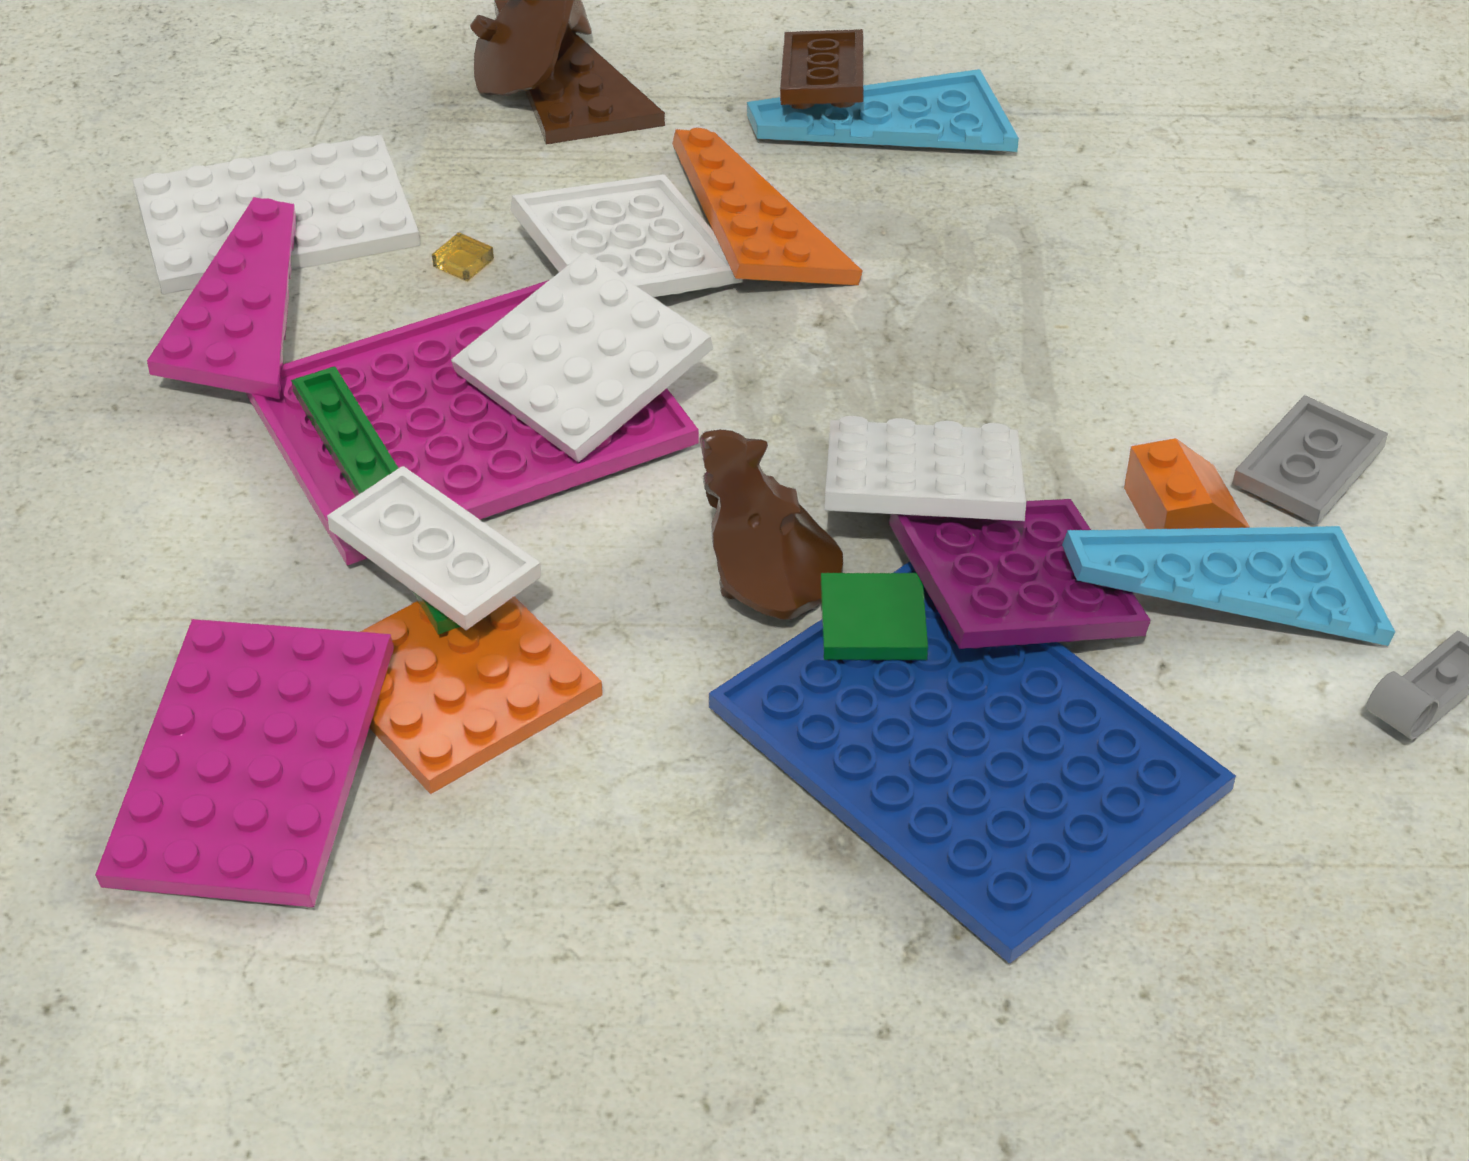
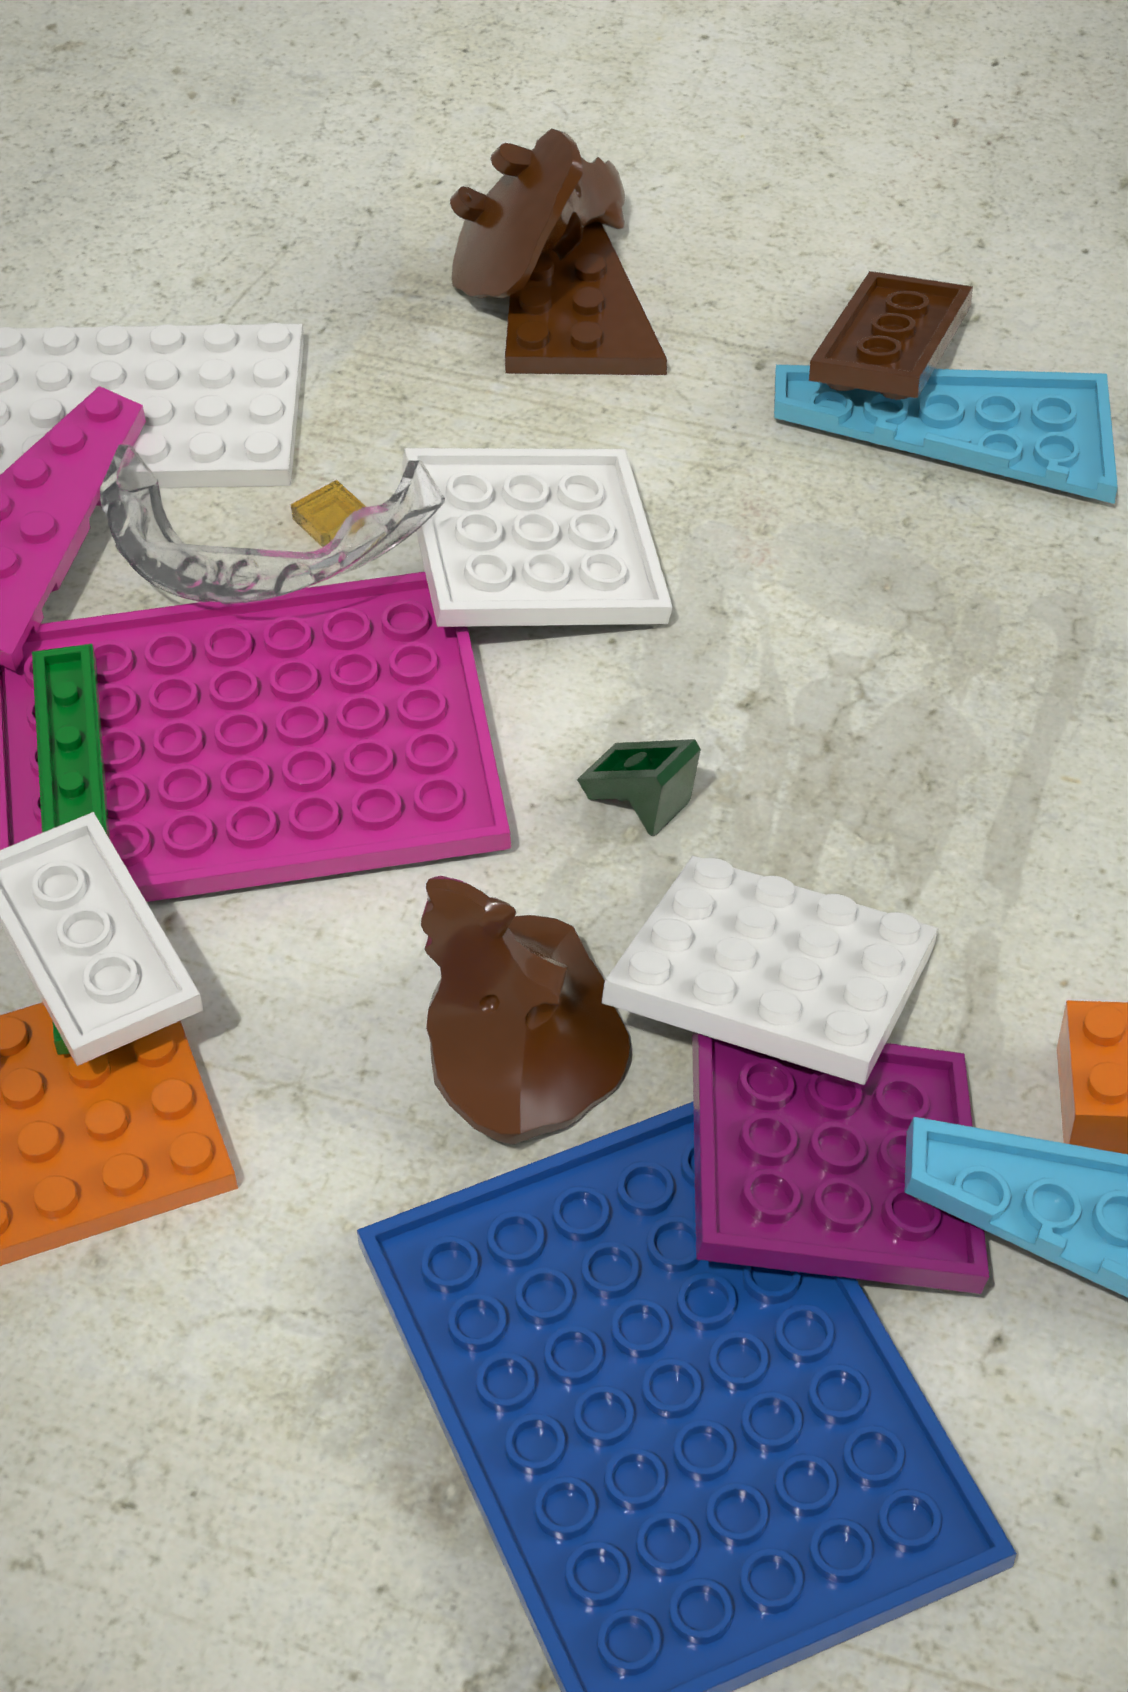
camera: 20 degrees right, 5 degrees up
white plate [451,252,714,463] -> none
orange wing [672,127,863,285] -> none
green tile [820,573,928,660] -> none
none -> clear windscreen [100,444,445,604]
none -> dark green slope [577,739,701,836]

